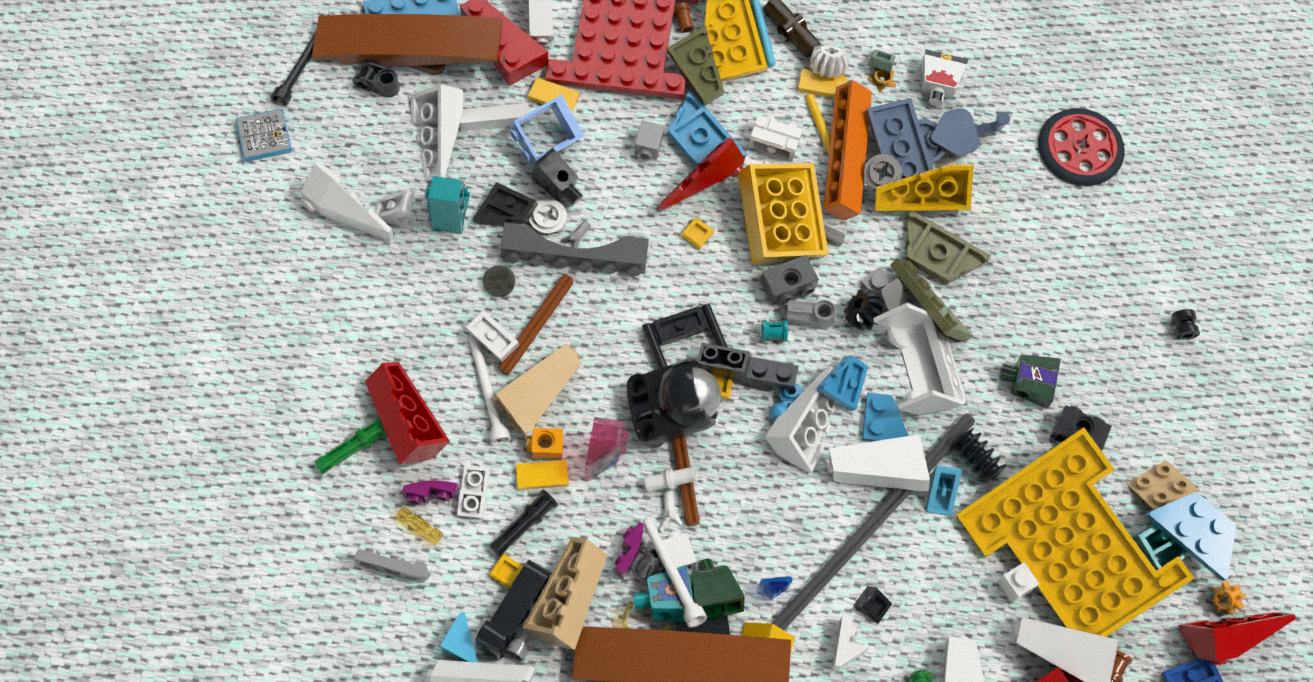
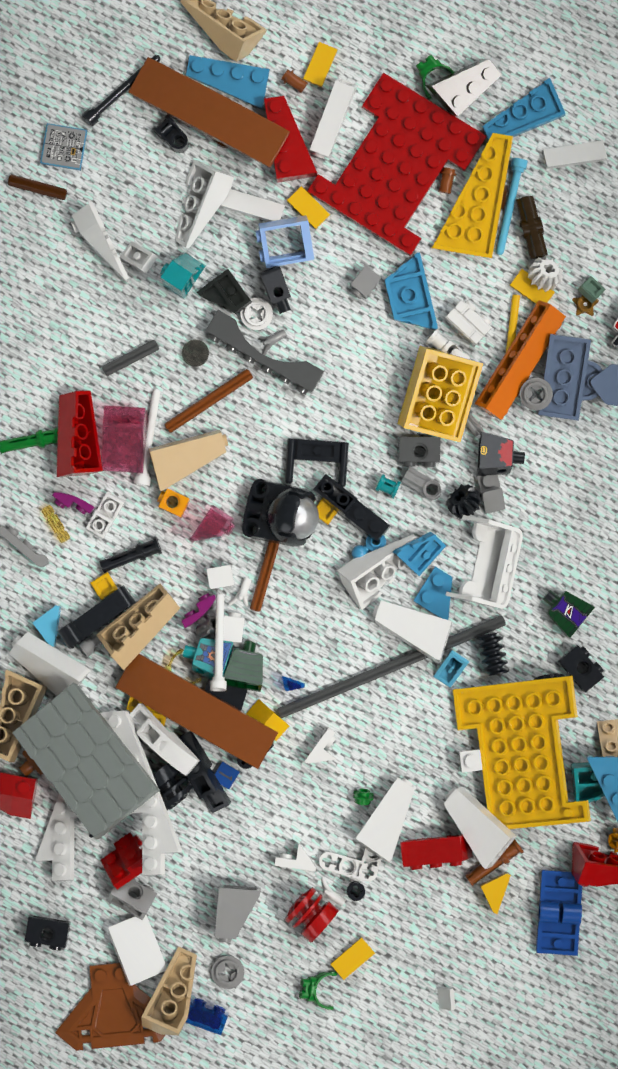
camera: 30 degrees right, 20 degrees up
white plate [466,310,519,362] -> none
yellow tile [516,460,569,490] -> none
white pin [645,466,698,492] -> none
red wedge [656,137,745,211] -> none
olive wing [667,26,724,106] -> none
yellow tile [681,217,715,250] -> none
black slope [853,586,892,624] -> none
yellow wedge [875,164,974,211] -> none
olive wing [890,258,973,341] -> none
olive wing [905,211,991,284] -> none
none -> reddish brown axle [8,174,67,200]
none -> dark grey axle [102,340,159,376]
none -> clear pink slope [102,406,148,473]
none -> white panel [206,565,235,589]
none -> black torso [477,432,525,476]

